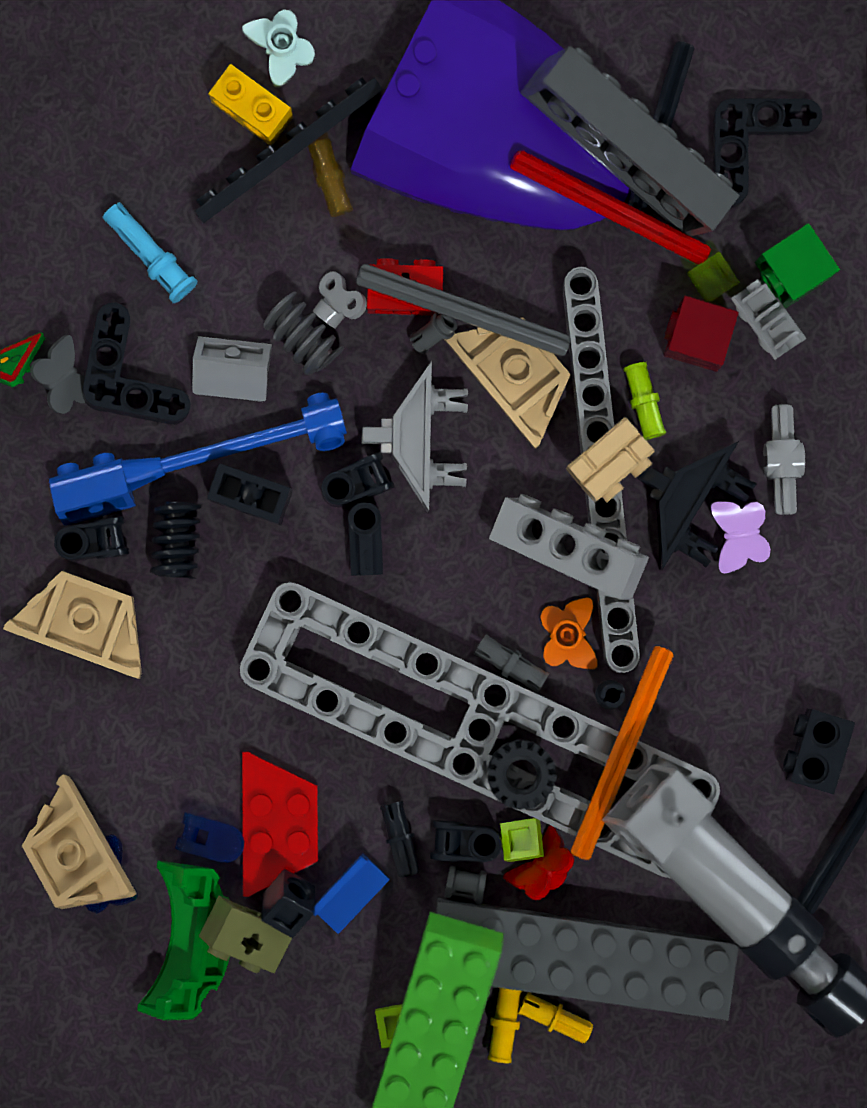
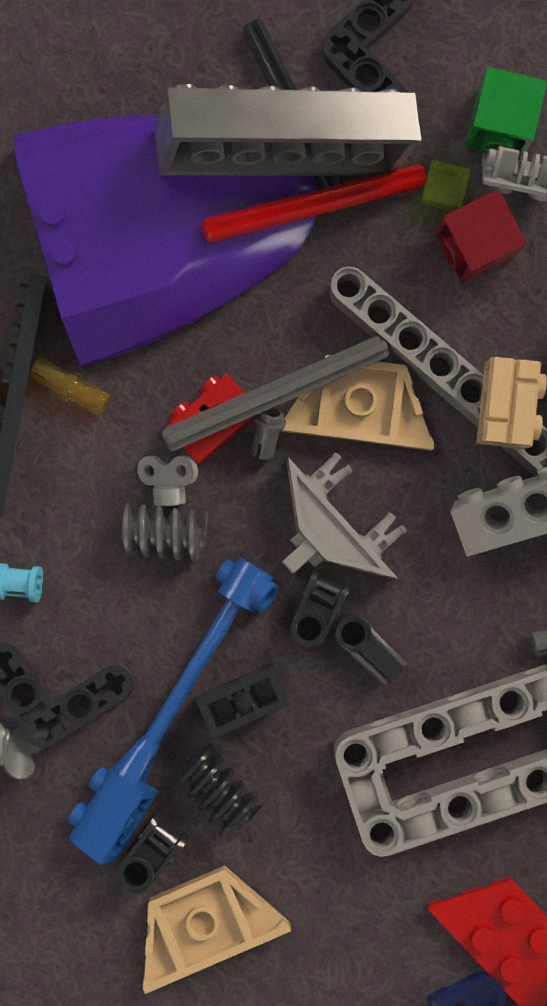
camera: 45 degrees left, 0 degrees up
light grey panel [192,336,272,402] -> none
lime pin [623,362,666,440] -> none

